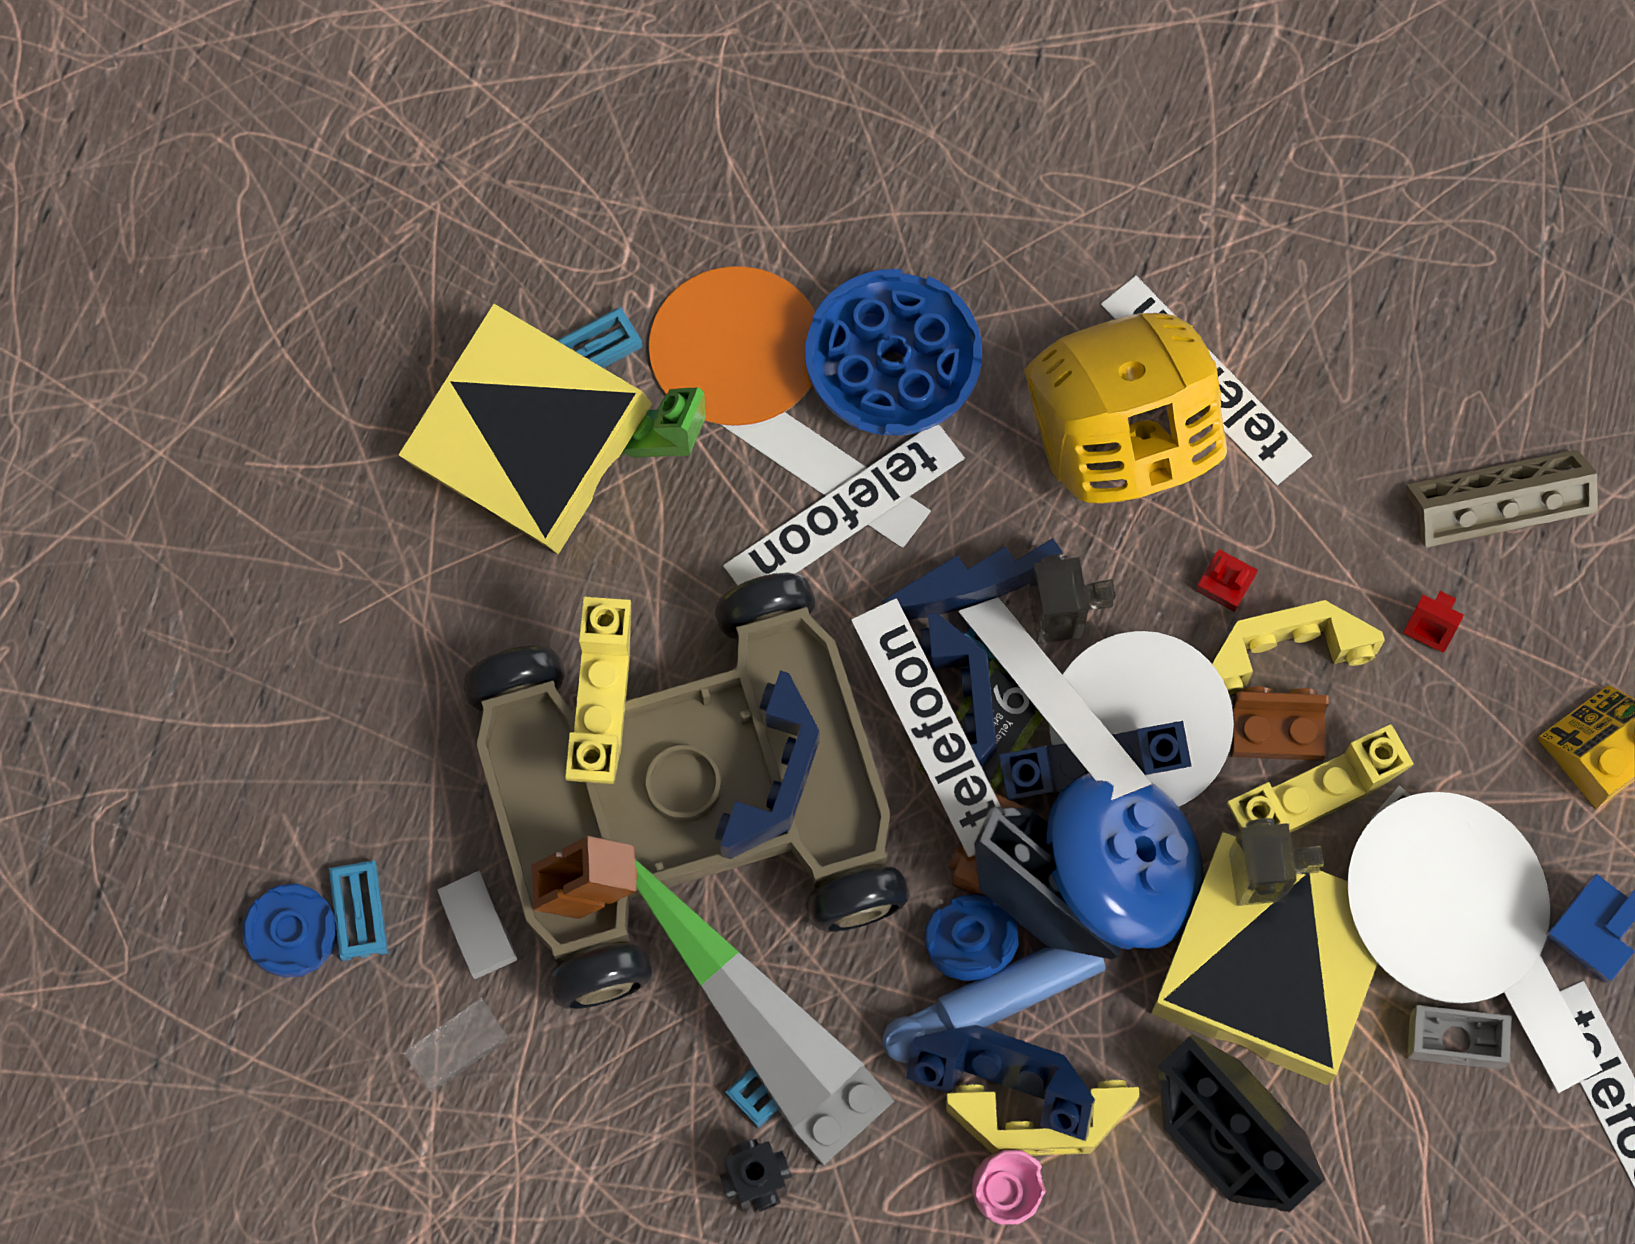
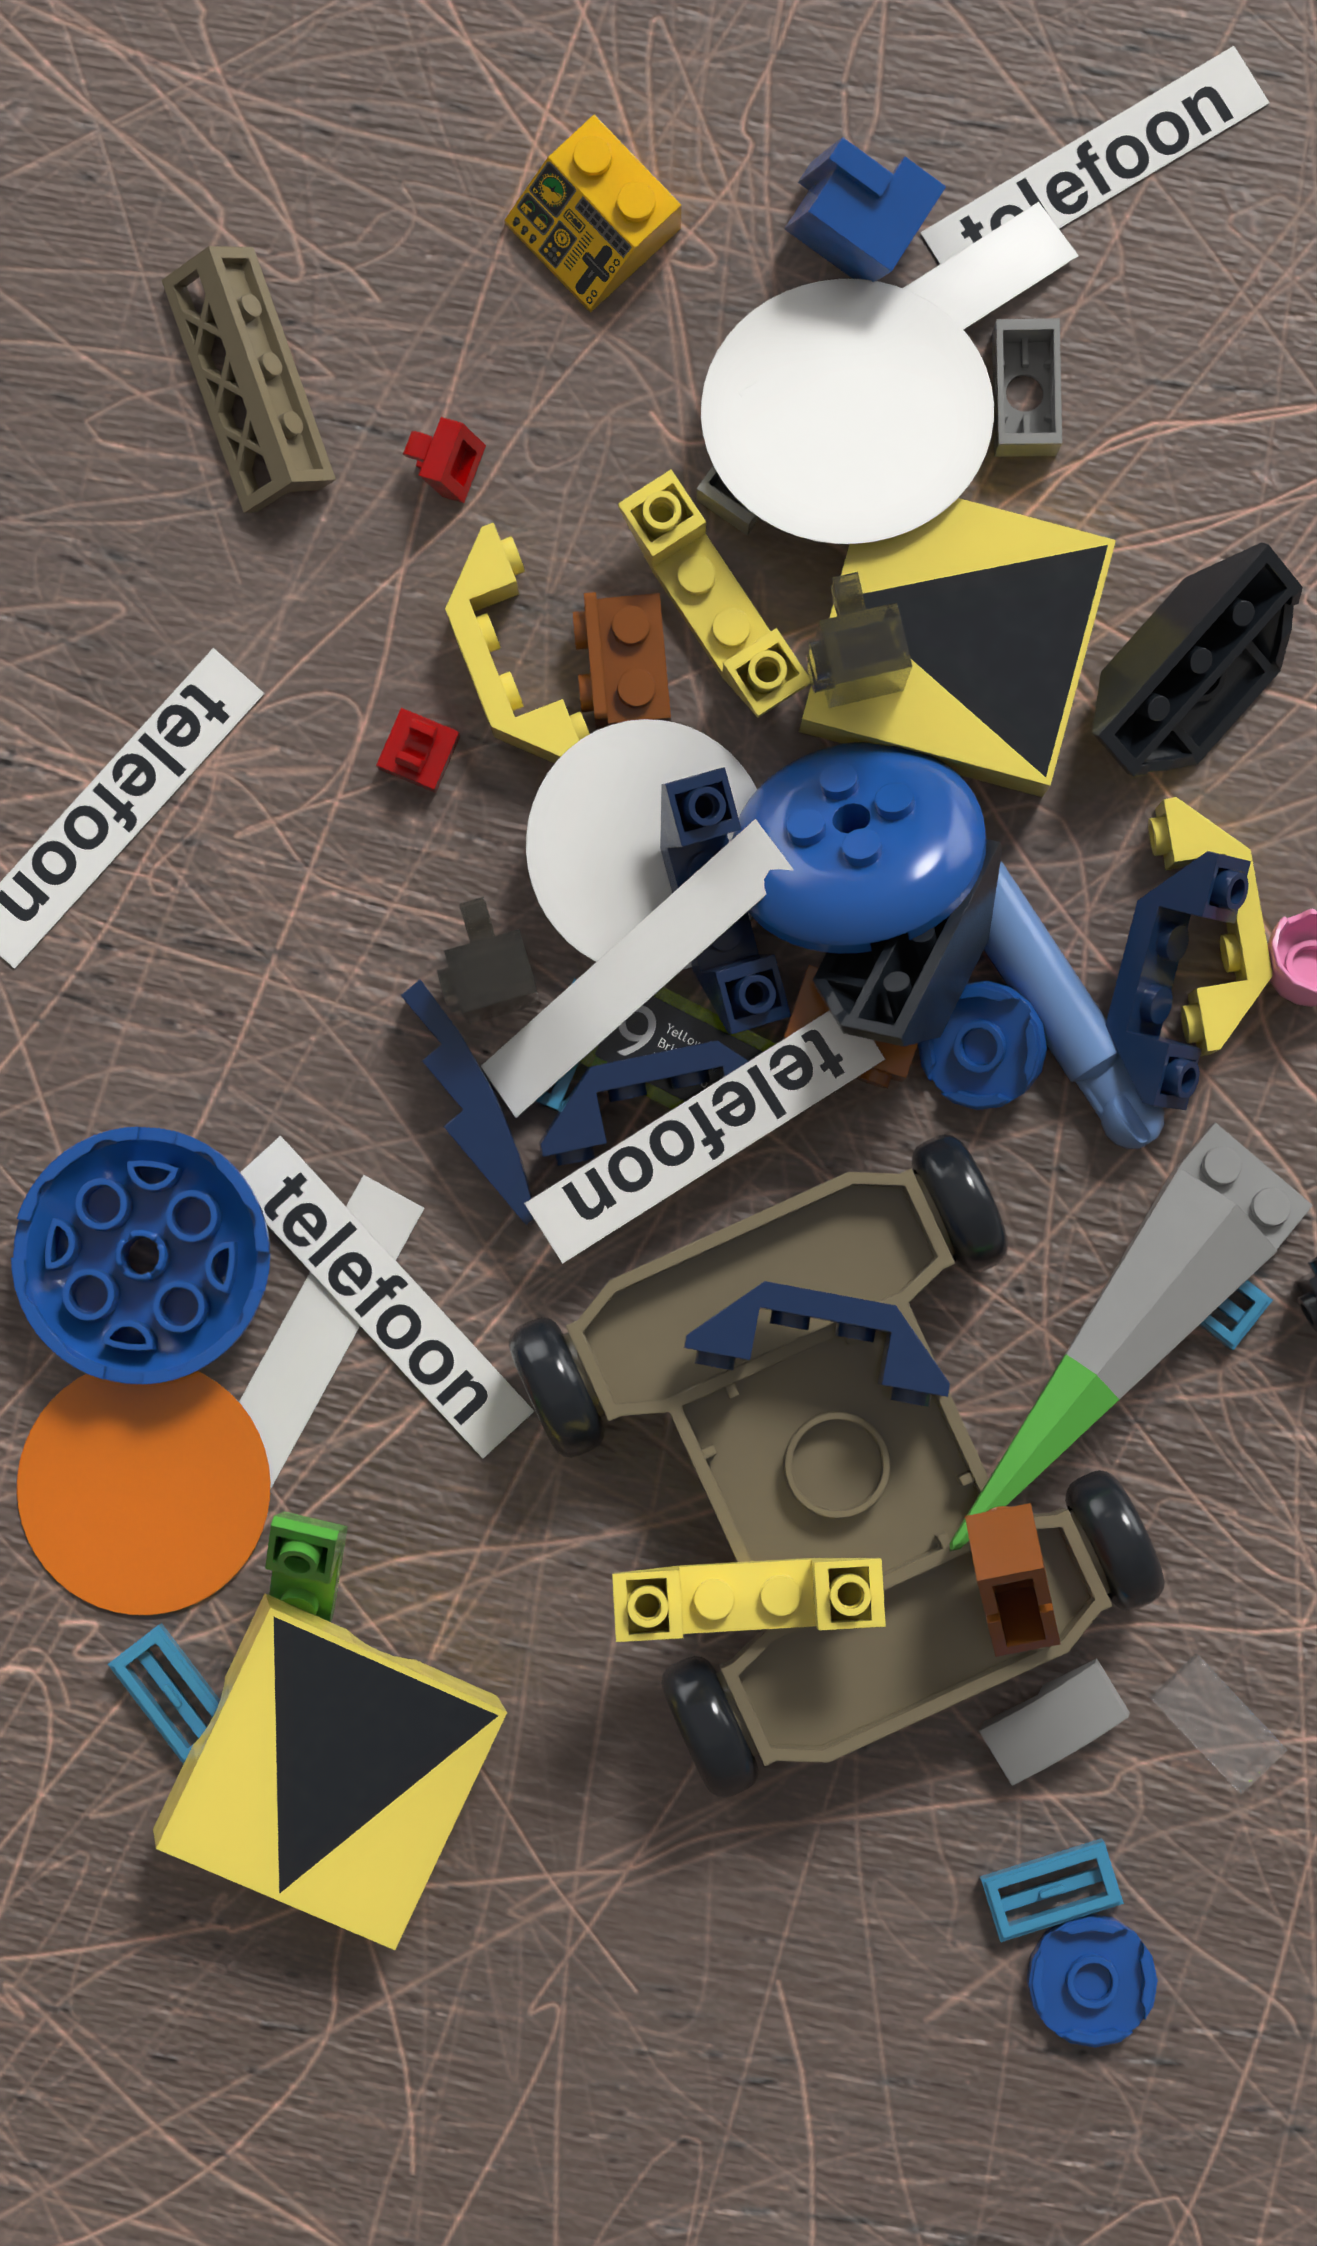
camera: 95 degrees left, 15 degrees up
yellow piece [1024,313,1227,503] -> none

